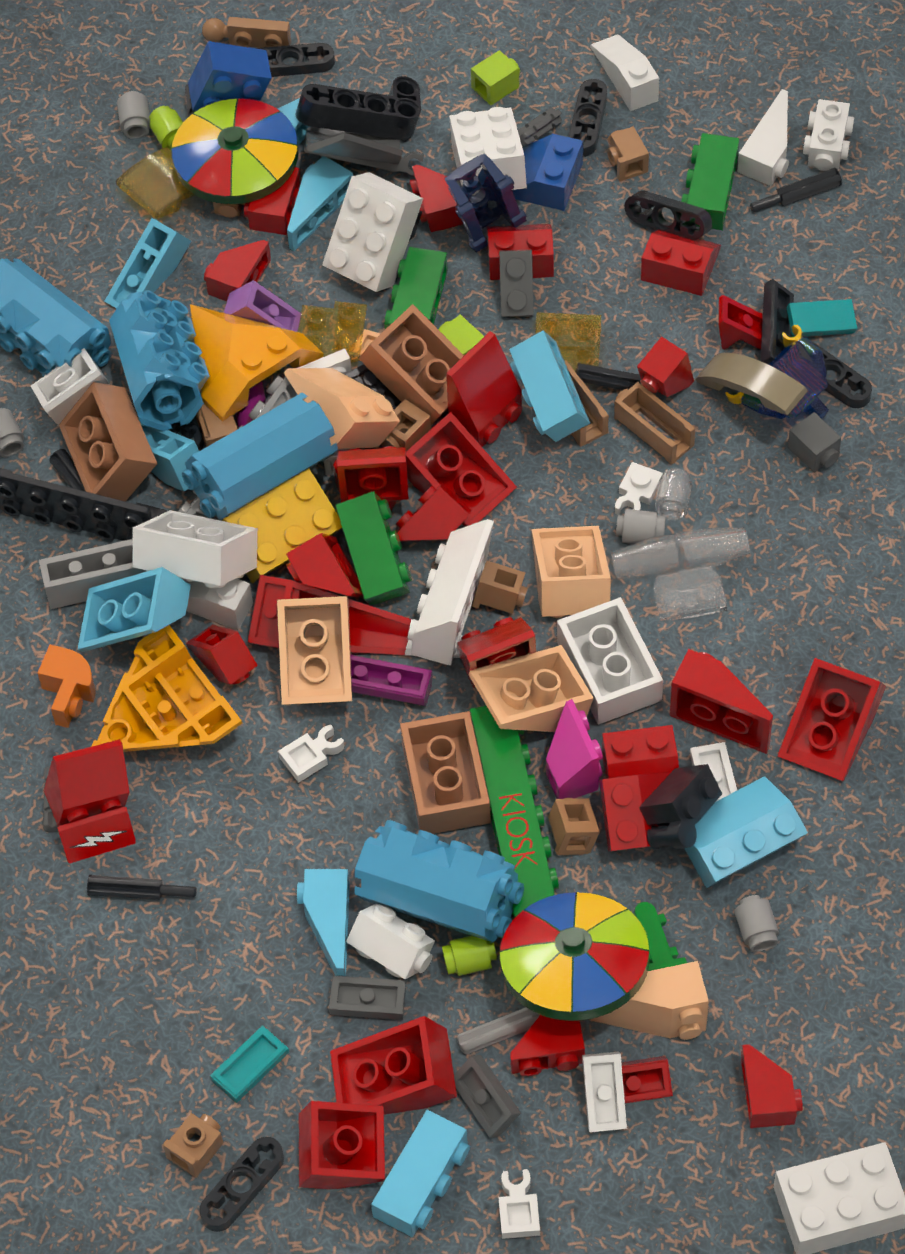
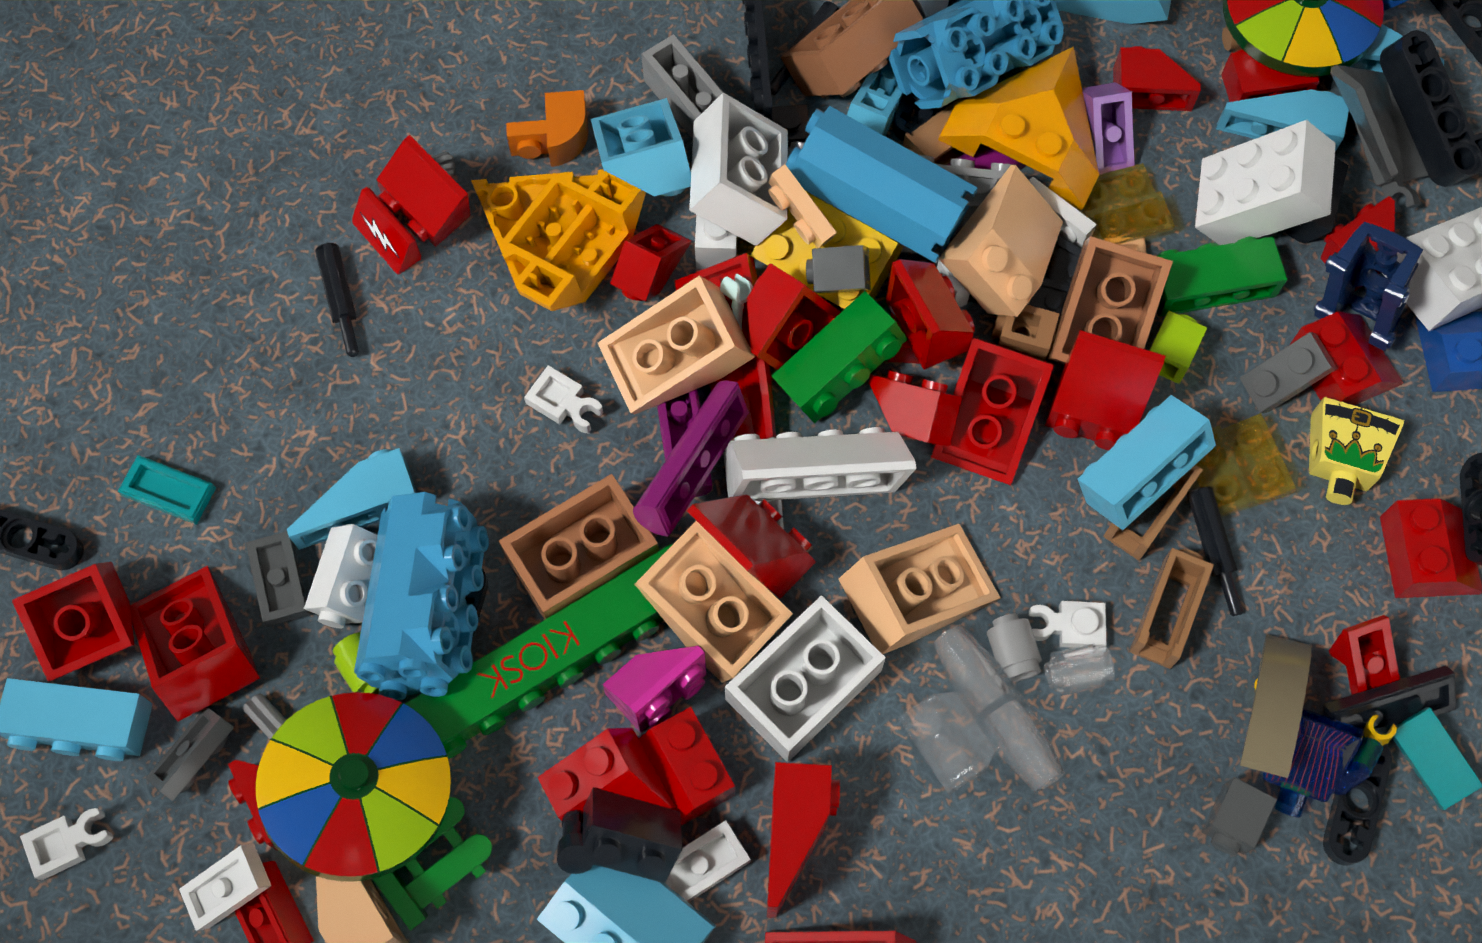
camera: 65 degrees right, 10 degrees up
medium nougat brick [163,1113,223,1178] -> none
medium nougat brick [472,560,528,614] -> none
medium nougat brick [548,798,600,855] -> none
red slope [637,336,694,397] -> none
none -> magenta brick [633,381,749,537]
none -> light aqua hand [720,274,753,330]
none -> light nougat plate [768,164,837,248]
none -> dark grey brick [806,245,871,294]
none -> light yellow torso [1309,397,1404,505]

